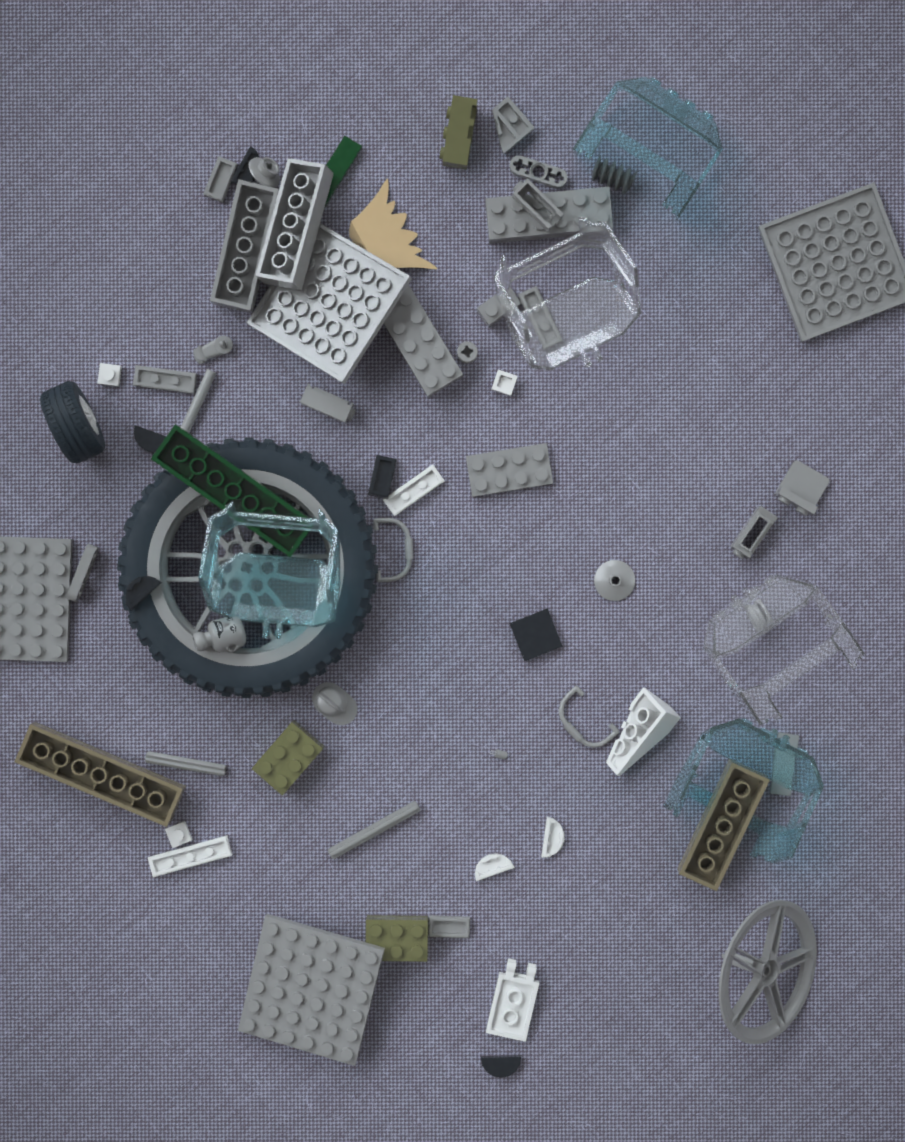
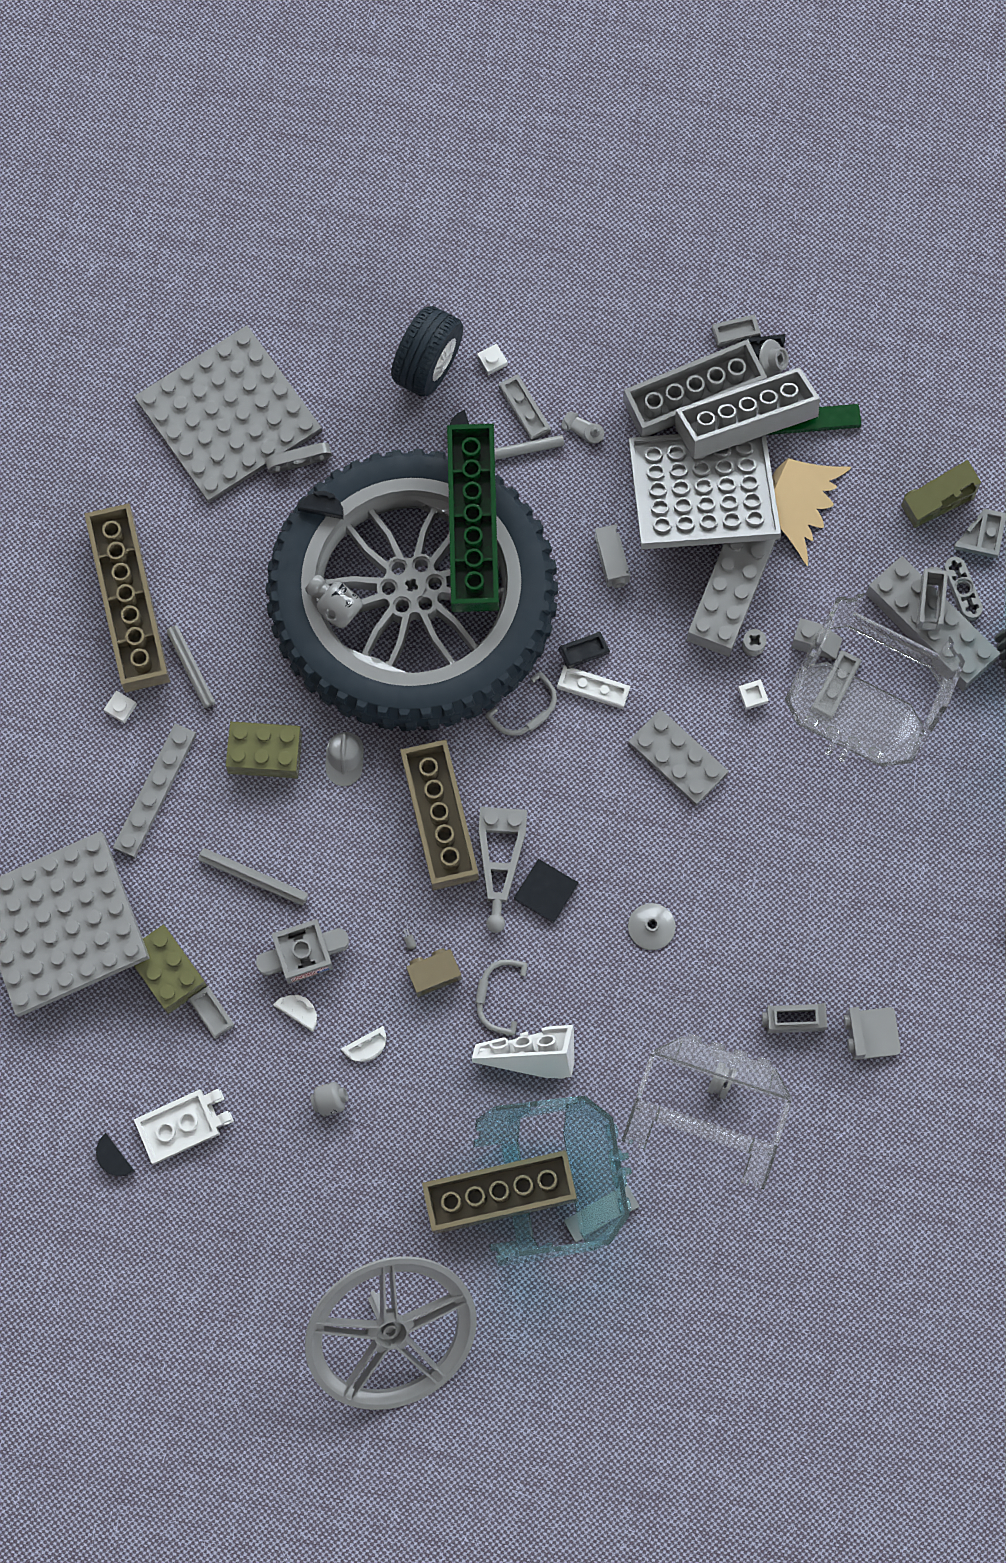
camera: 55 degrees right, 15 degrees down
white tile [148,835,233,877] -> none
clear light blue windscreen [198,501,341,639] -> none
none -> light grey plate [113,723,197,859]
none -> light grey brick [256,919,349,984]
none -> light grey head [311,1082,349,1117]
none -> dark tan brick [400,739,479,891]
none -> dark tan brick [406,948,462,997]
none -> light grey plate [479,807,527,933]

